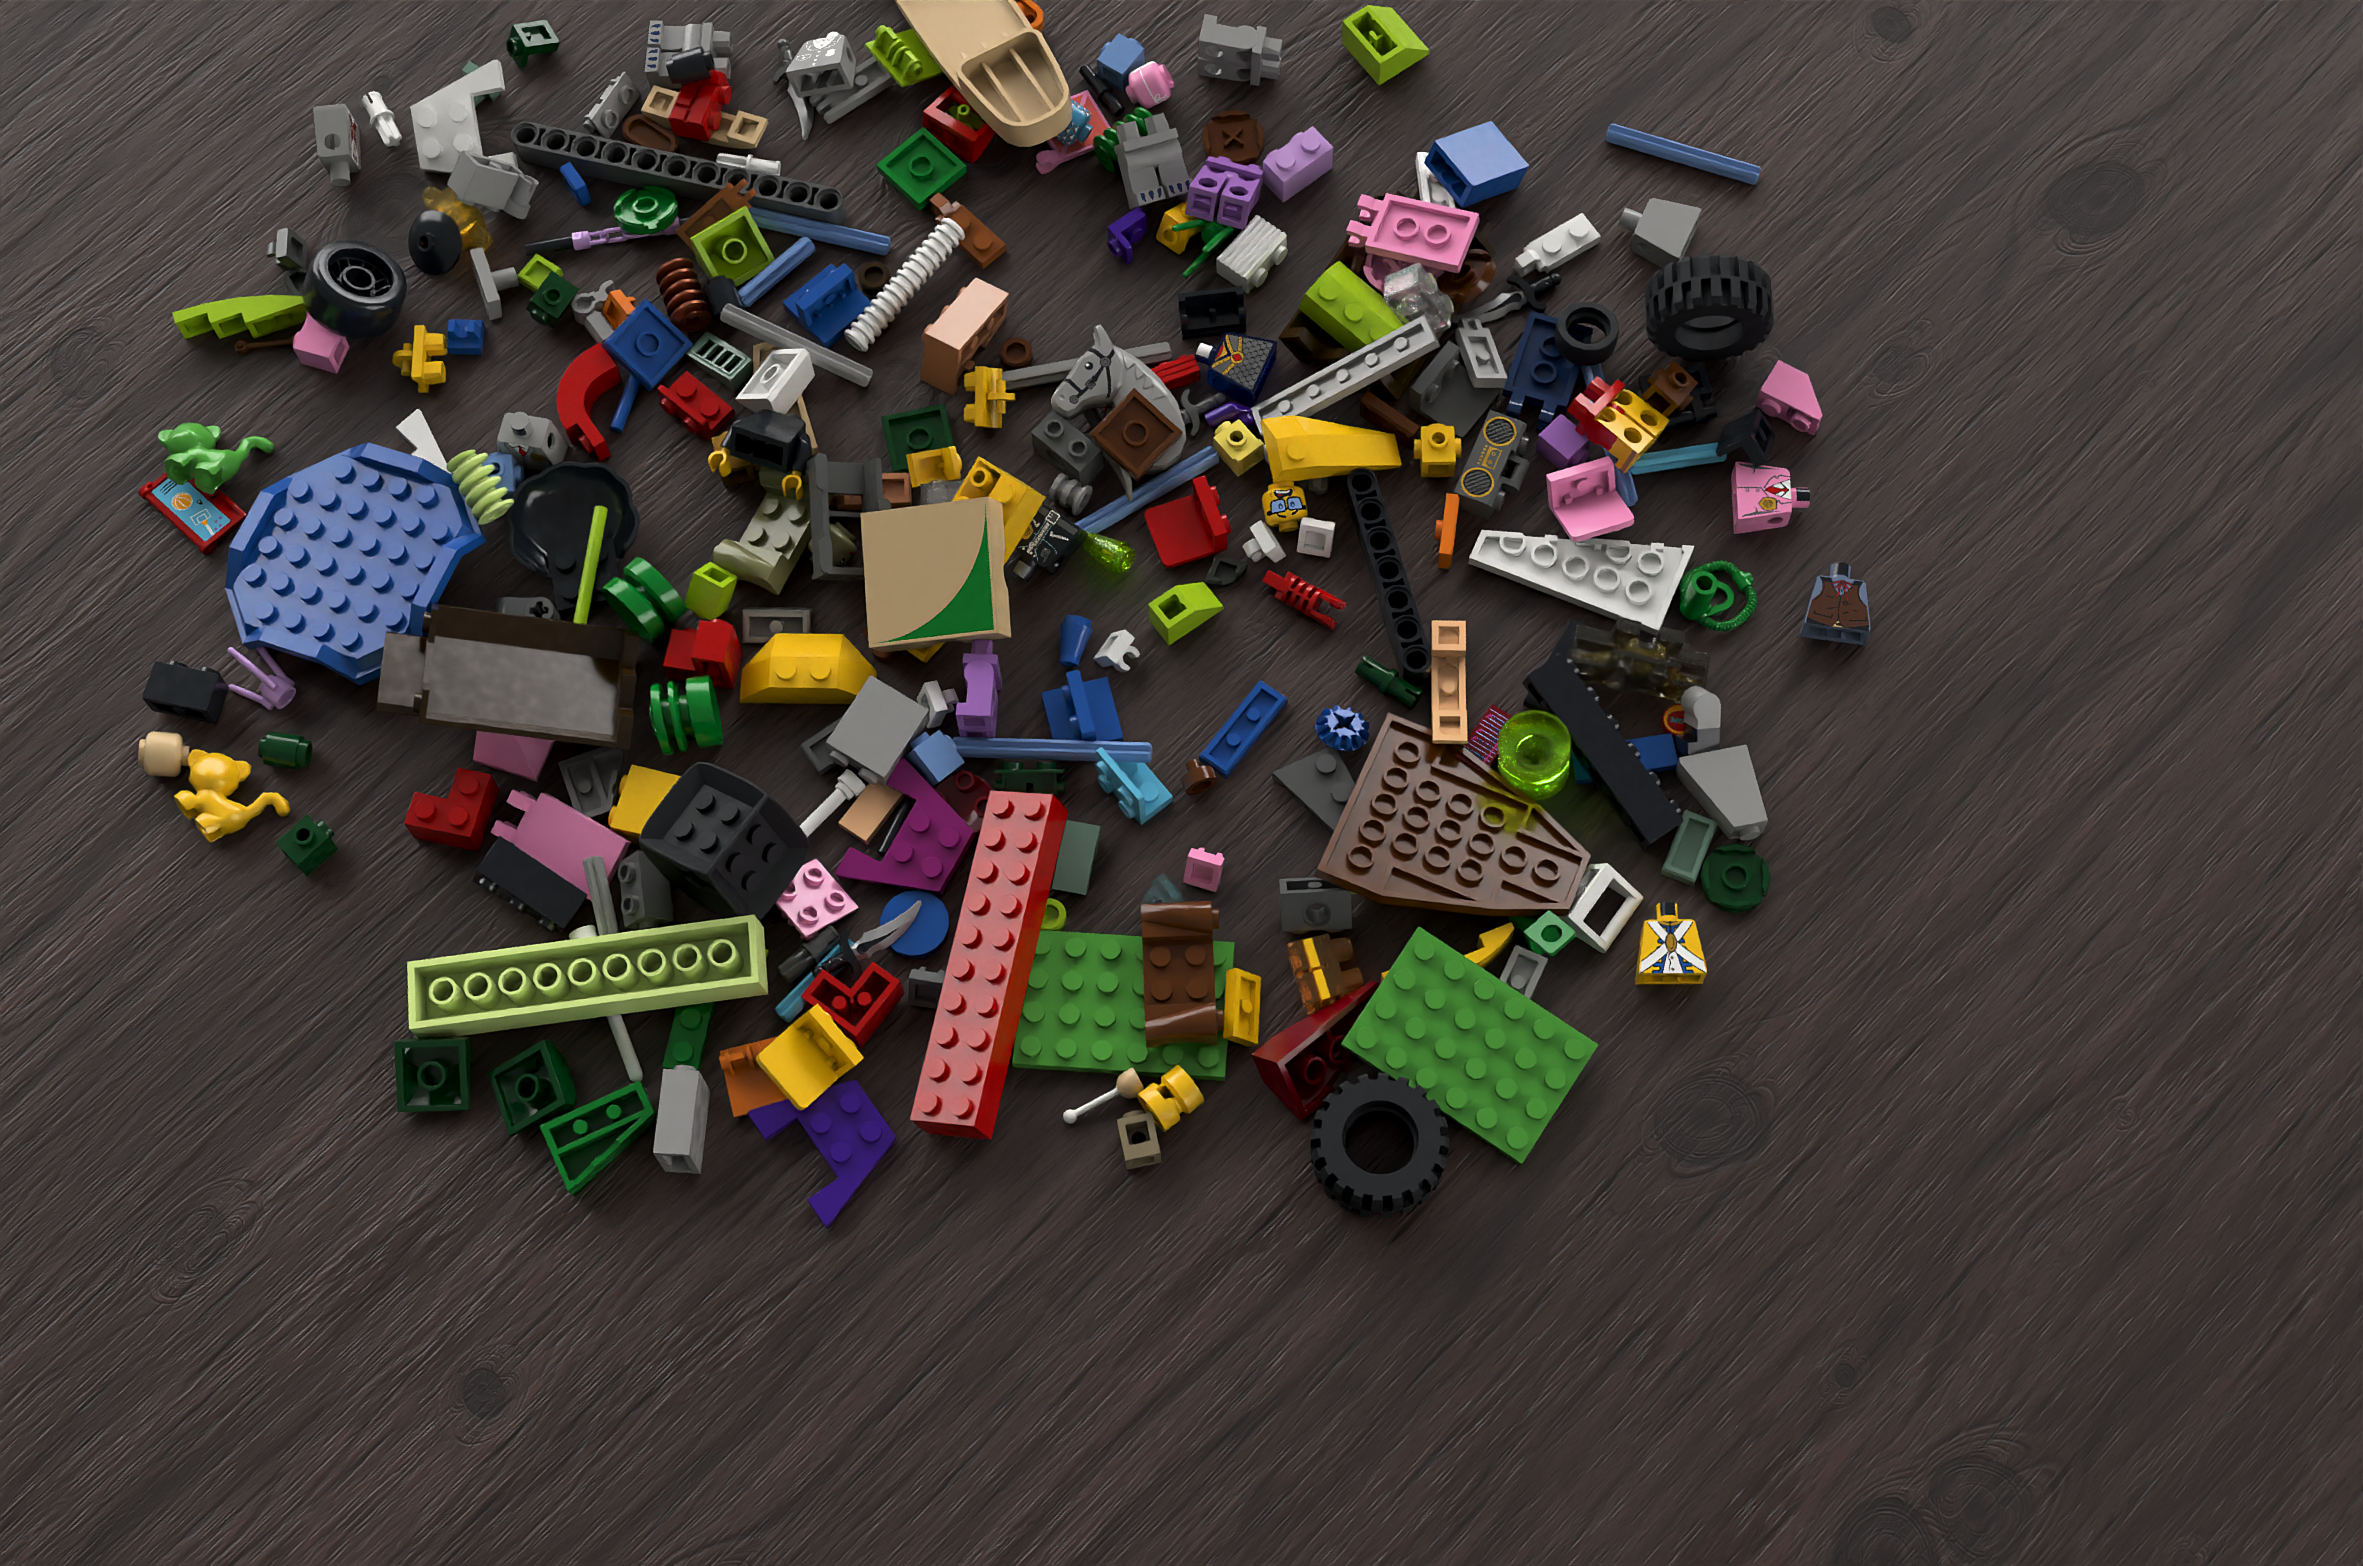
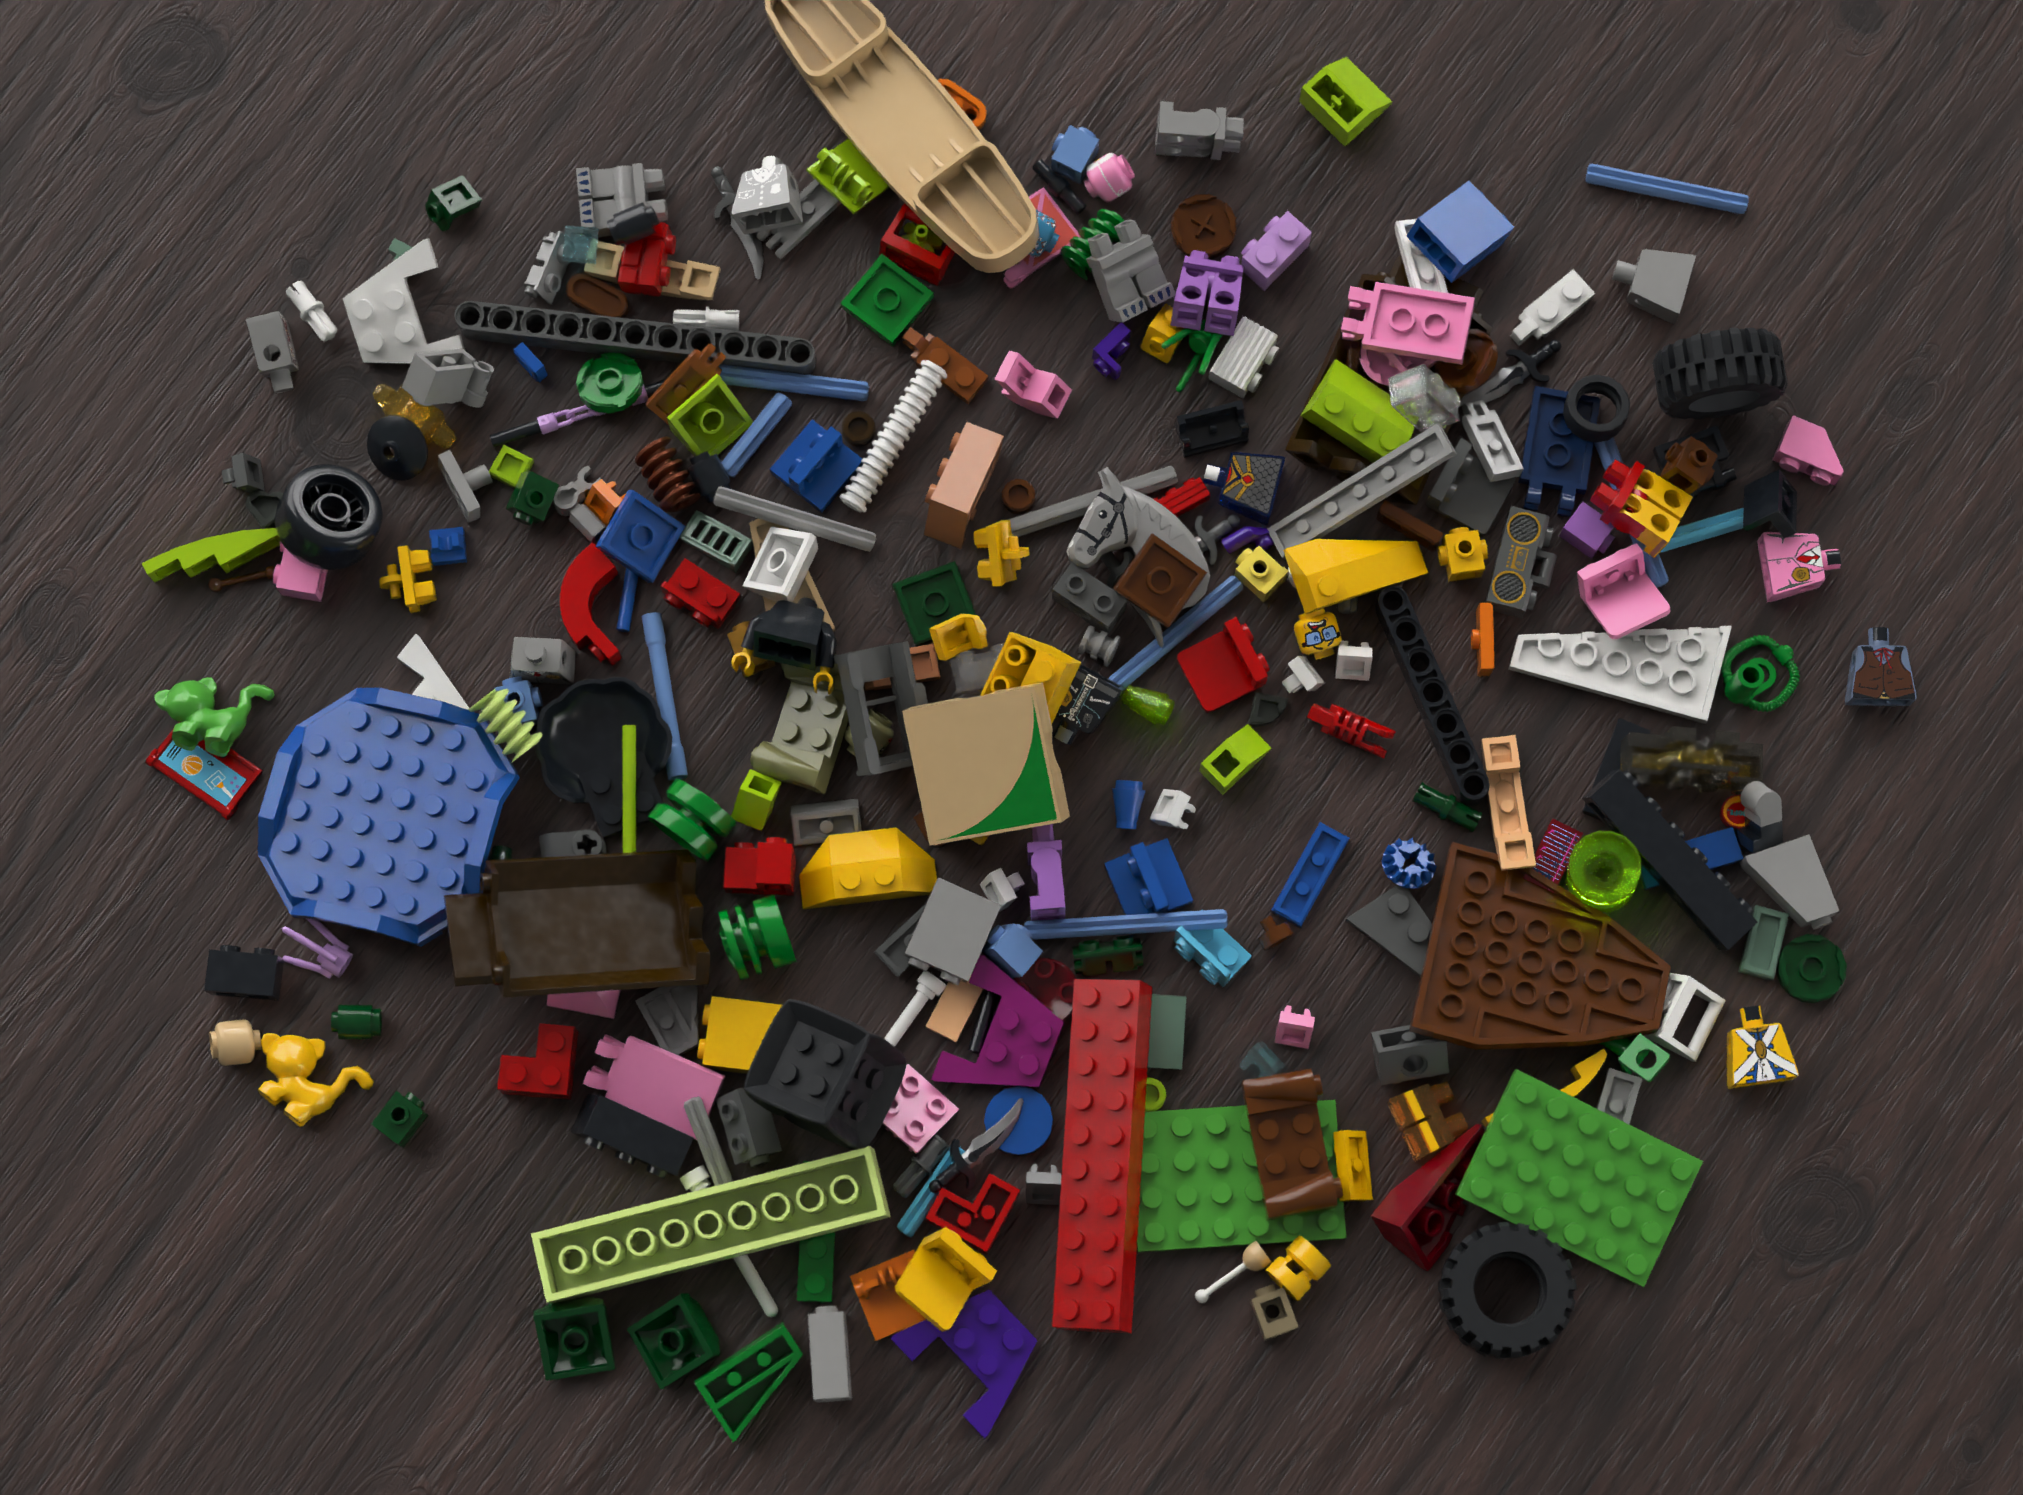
camera: 10 degrees left, 10 degrees up
none -> clear light blue tile [563,225,599,264]
none -> medium blue piece [641,612,688,780]
none -> bright pink brick [994,351,1072,419]

